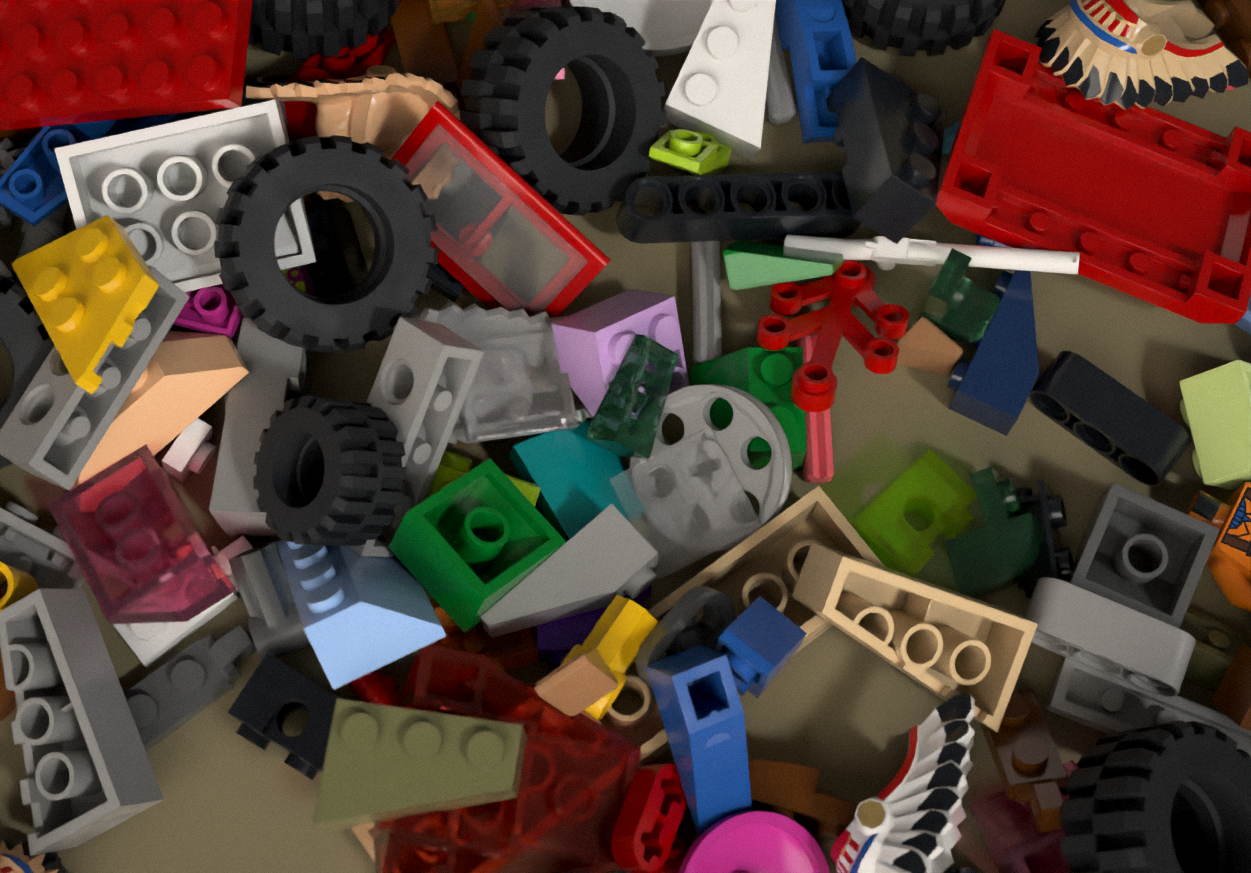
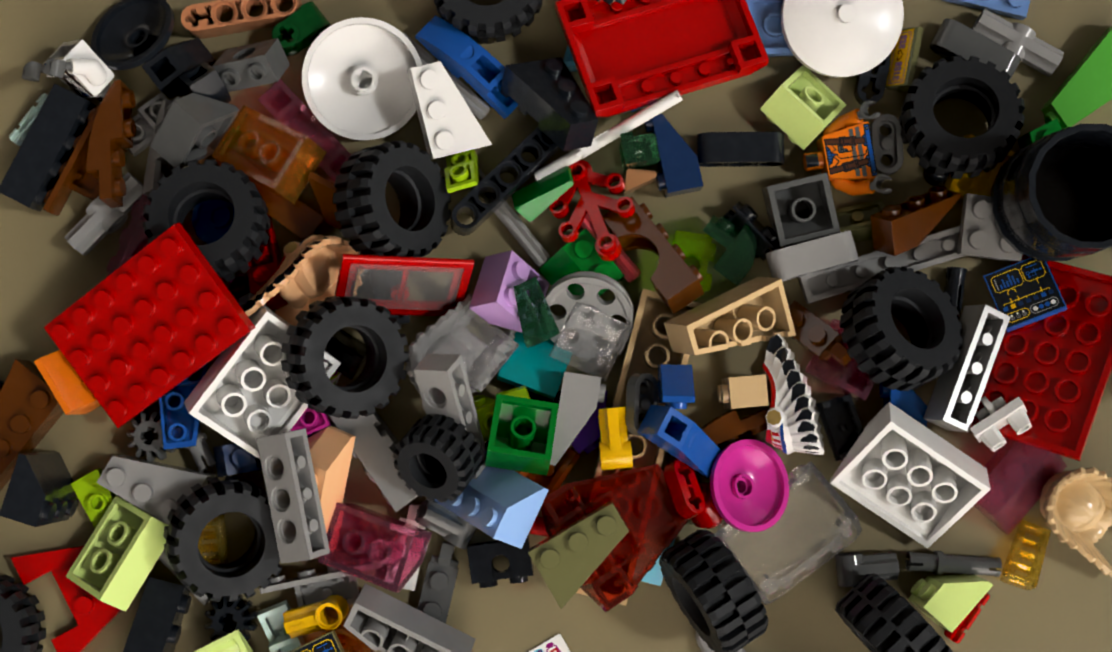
camera: 35 degrees left, 15 degrees up
yellow wing [11,215,160,394] -> none
white plate [162,418,216,482] -> none
medium nougat slope [534,648,618,716] -> none
none -> reddish brown arch [602,196,704,315]
none -> tan brick [717,374,769,409]

